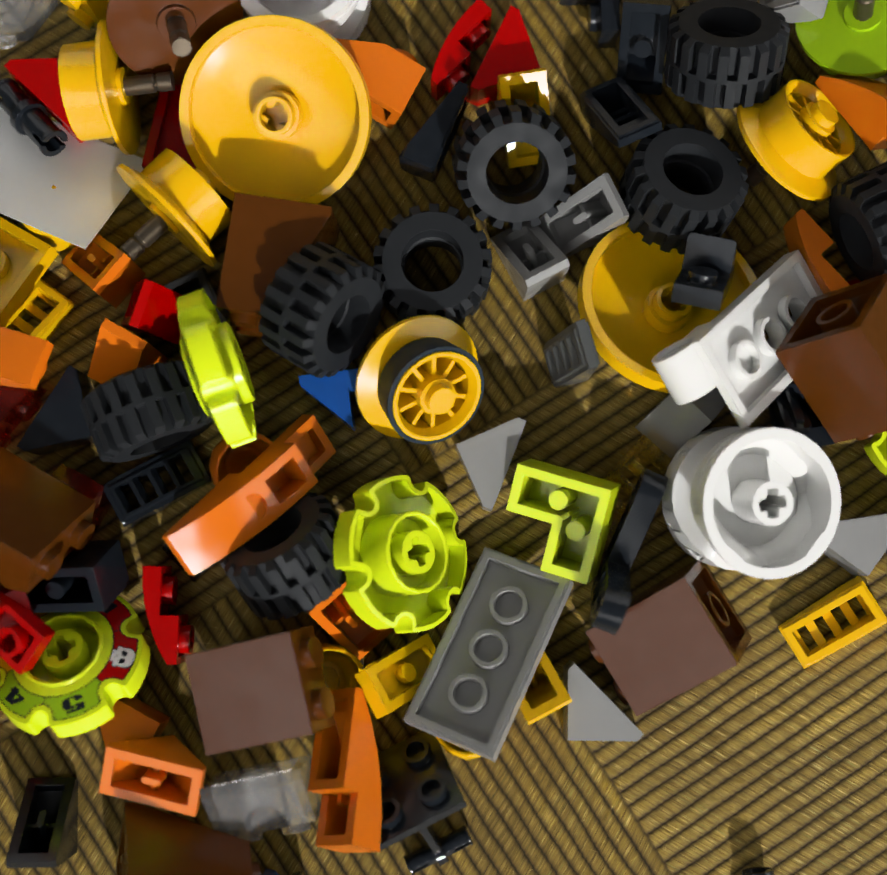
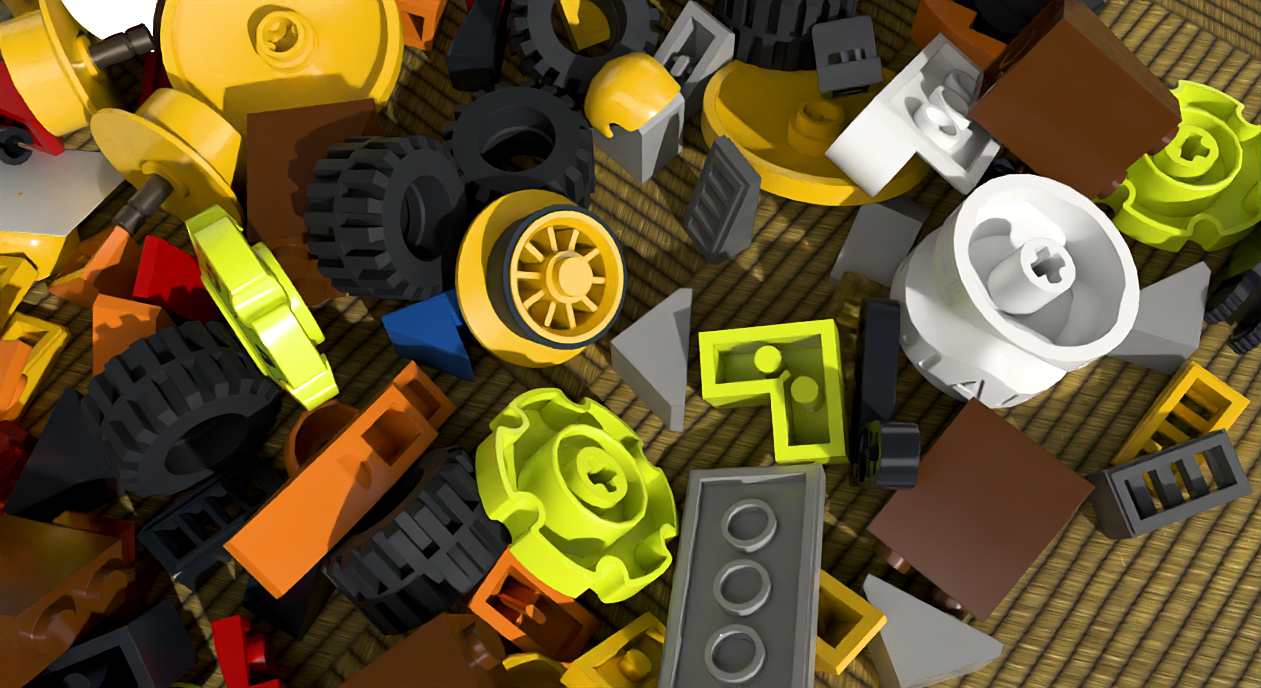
camera: 15 degrees left, 20 degrees down
none -> yellow hair [584,52,681,138]
none -> dark grey slope [1083,428,1253,540]

